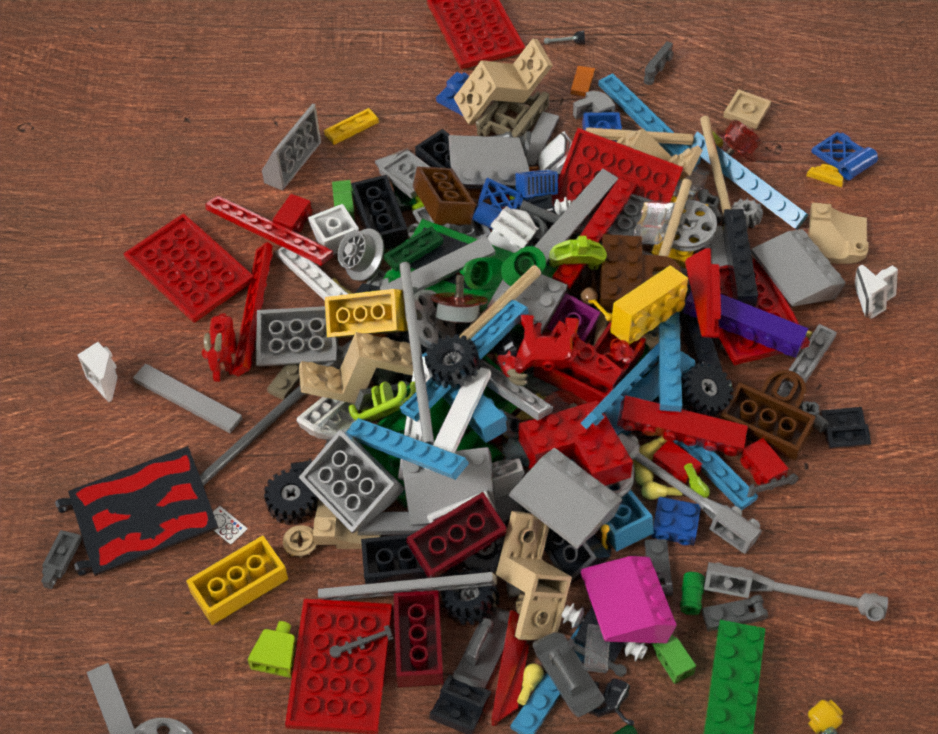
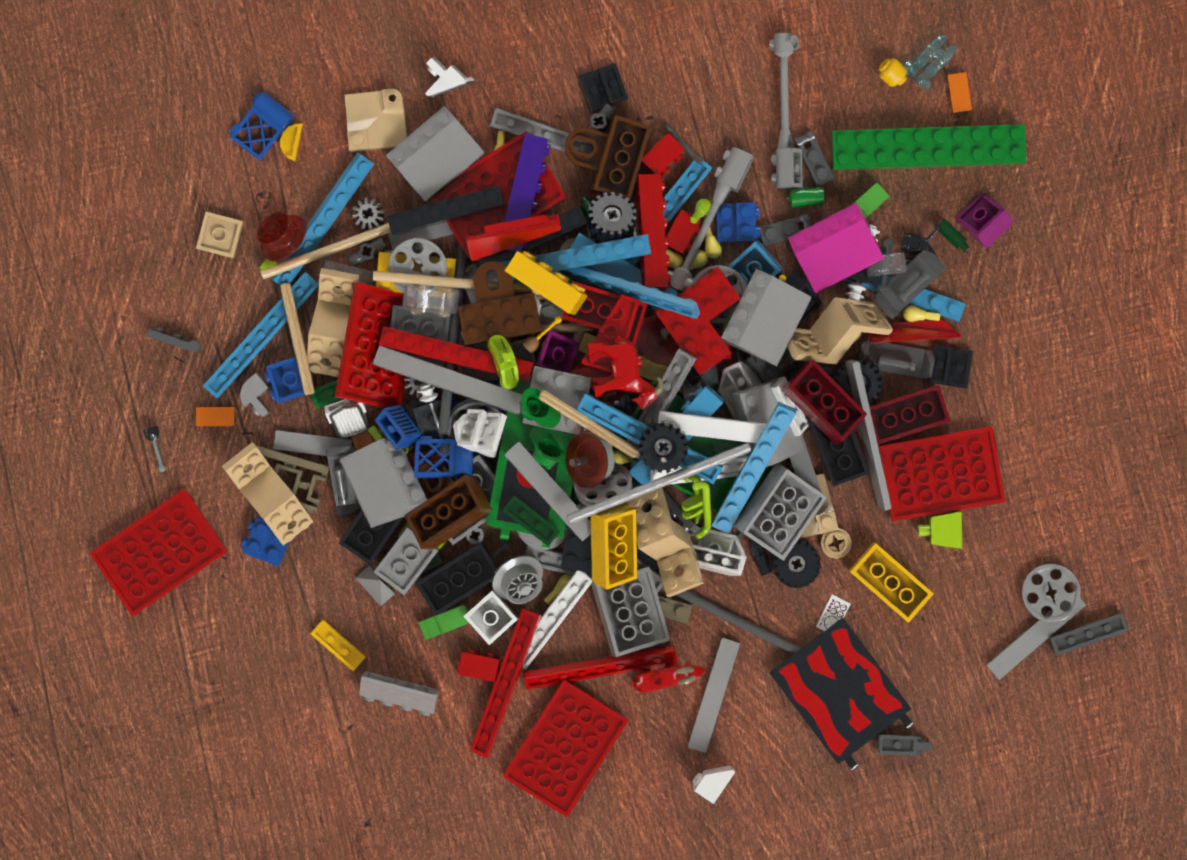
camera: 105 degrees left, 35 degrees up
dark grey piece [330,625,393,658] -> none
red plant [612,340,634,365] -> none

